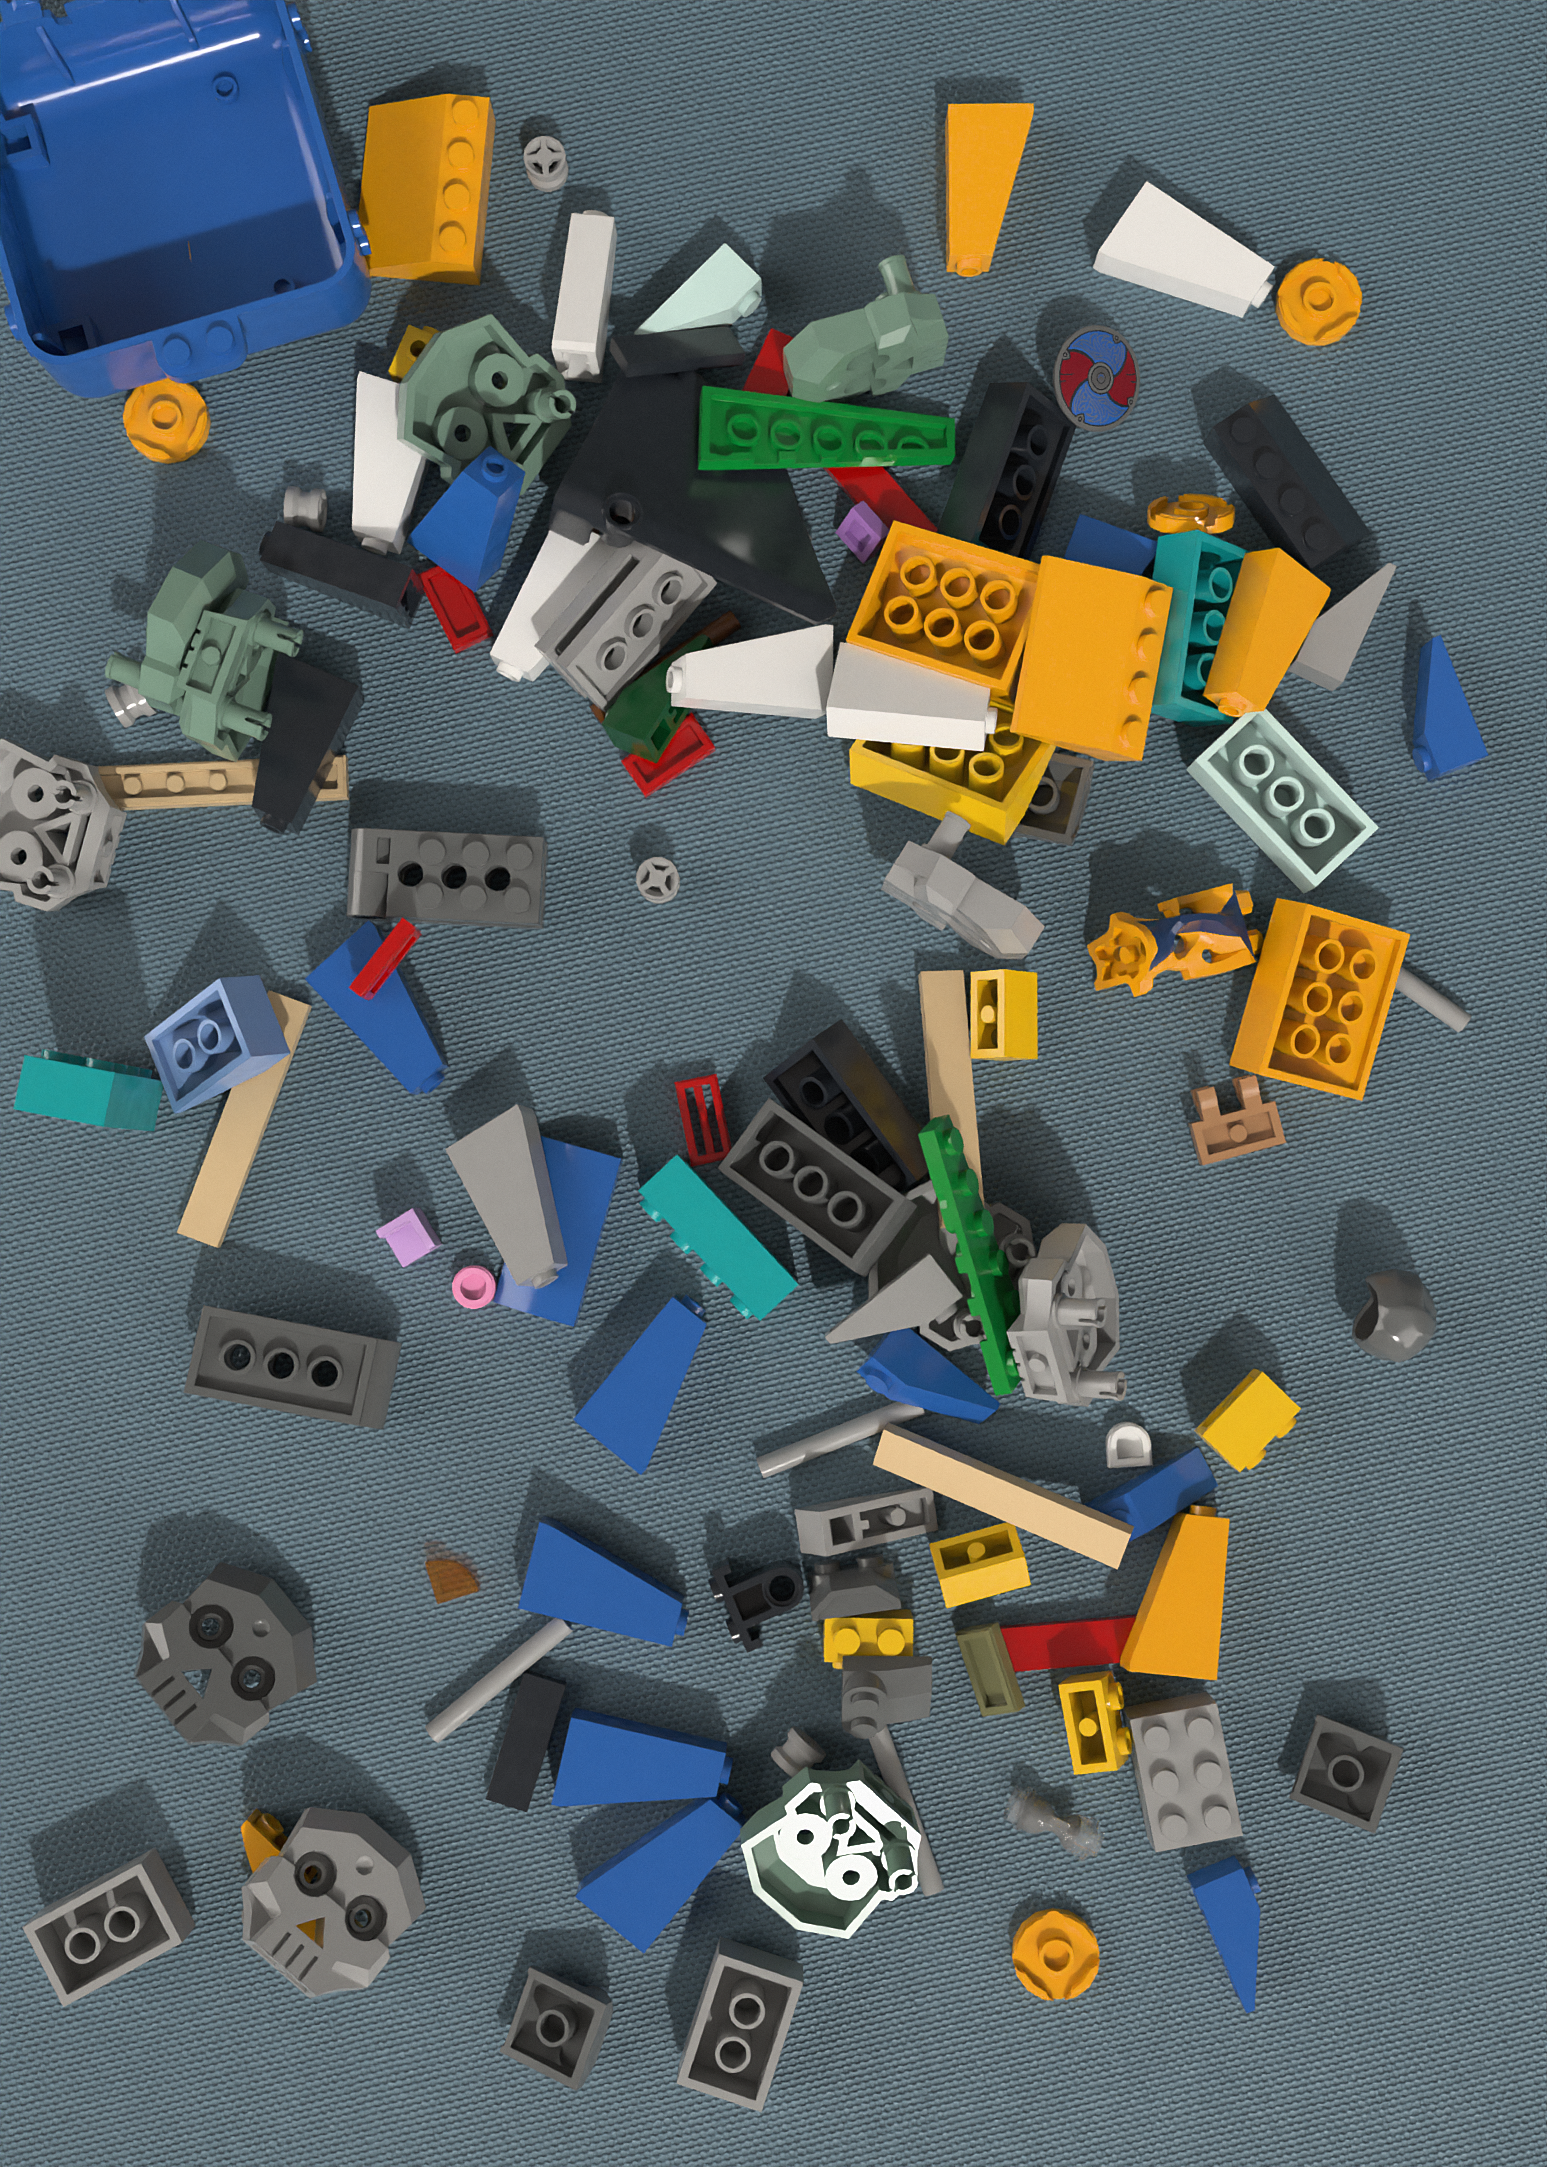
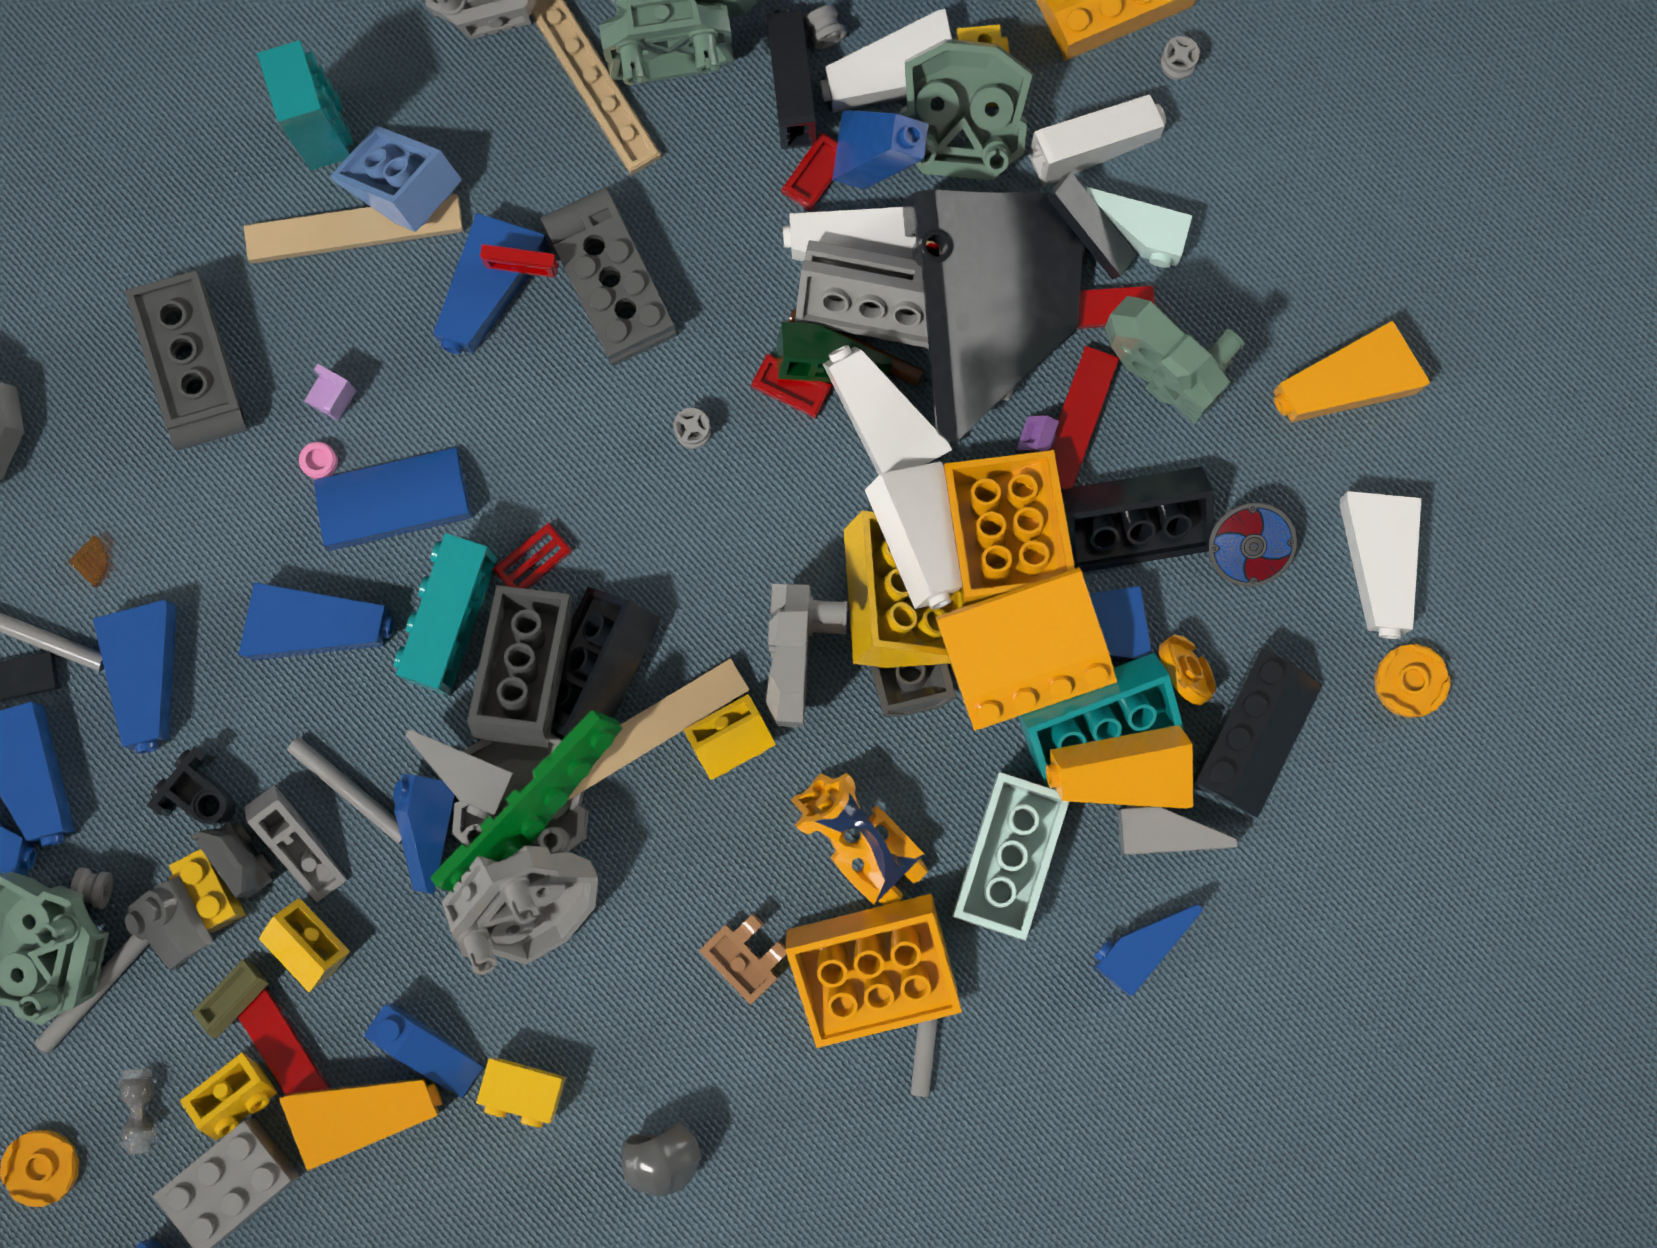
camera: 60 degrees right, 5 degrees down
black slope [252,653,365,836] -> none
light grey slope [445,1104,568,1289] -> none
green wing [698,386,955,470] -> none
tan tile [873,1422,1134,1570] -> none
white tile [1105,1422,1153,1468] -> none

